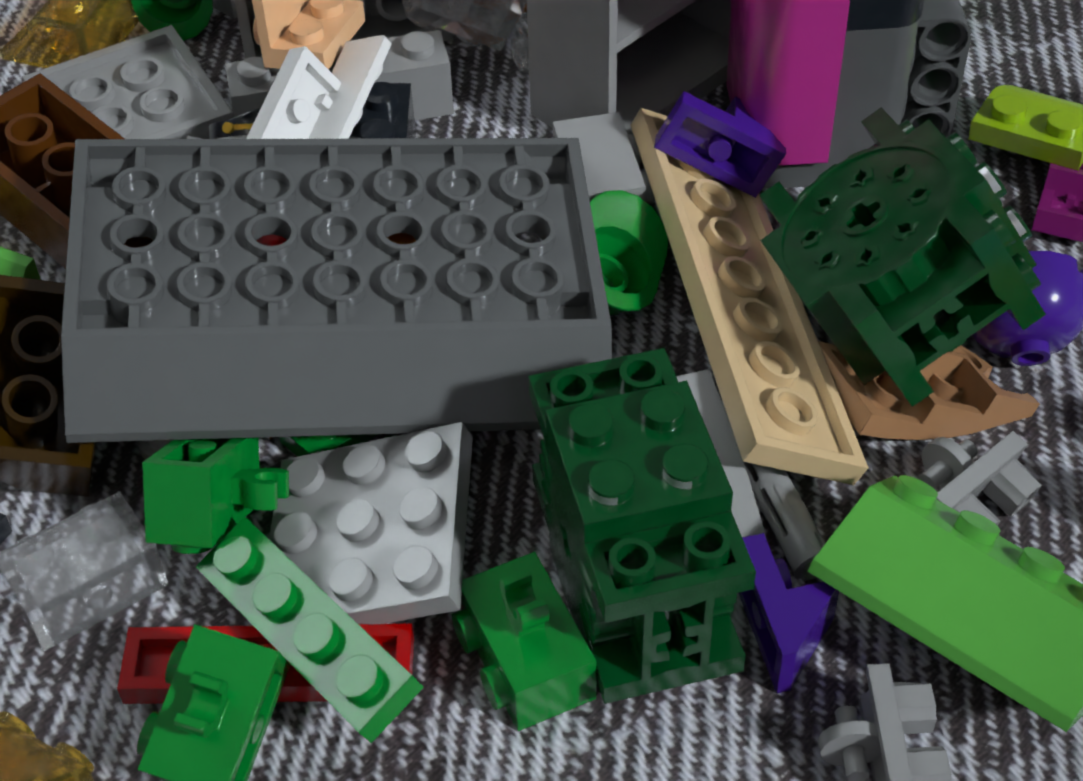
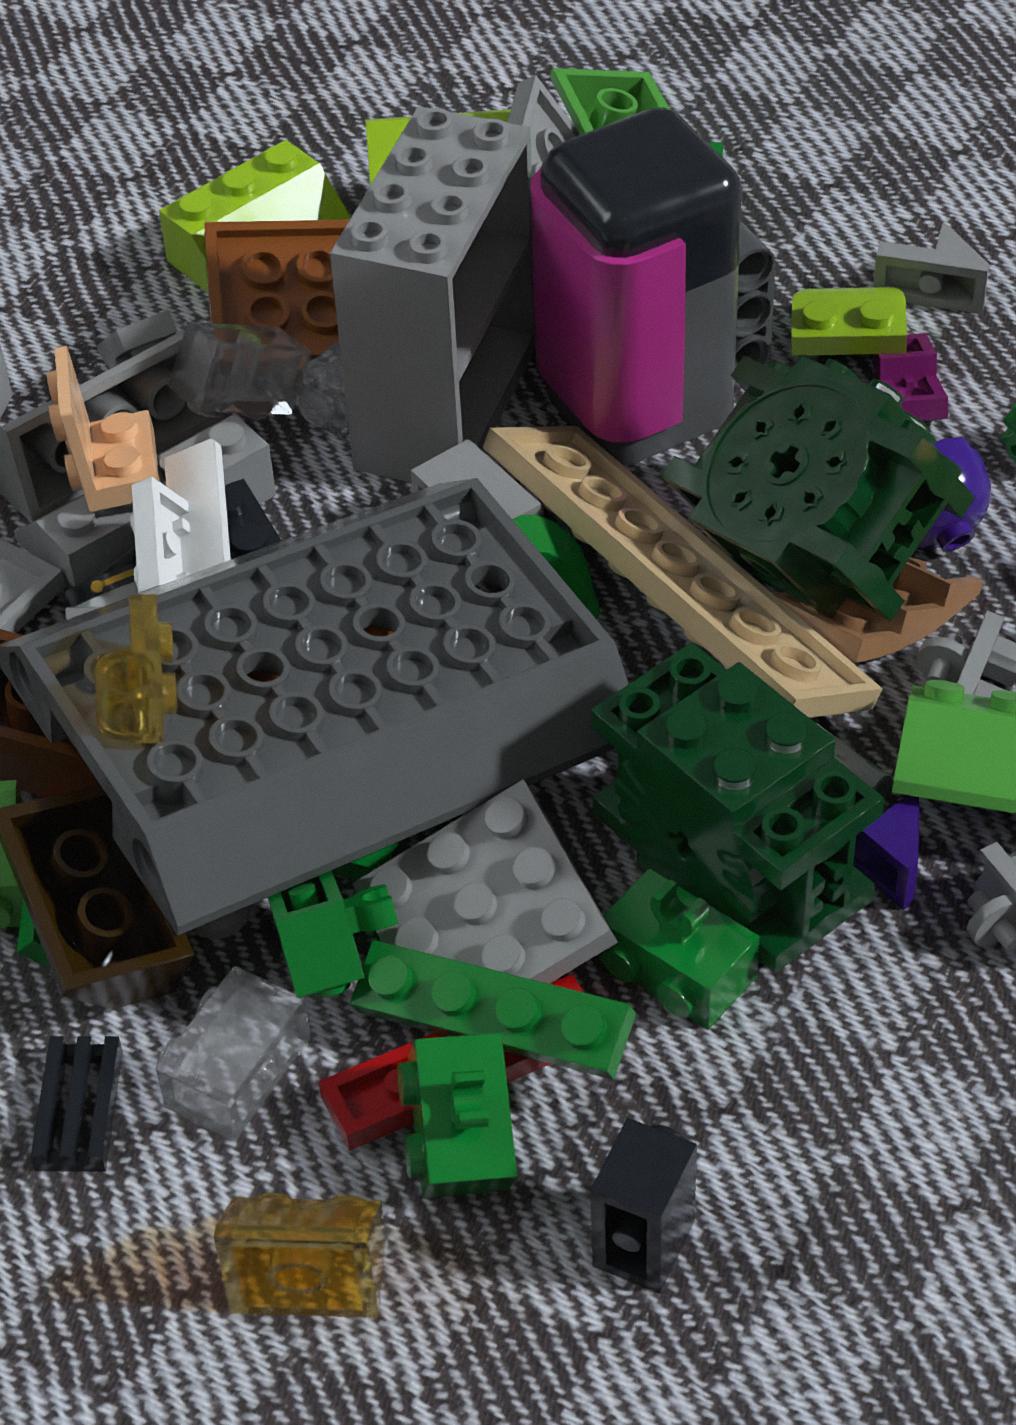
camera: 25 degrees left, 0 degrees up
dark purple slope [654,91,786,198] -> none
none -> clear yellow plate [95,594,177,744]

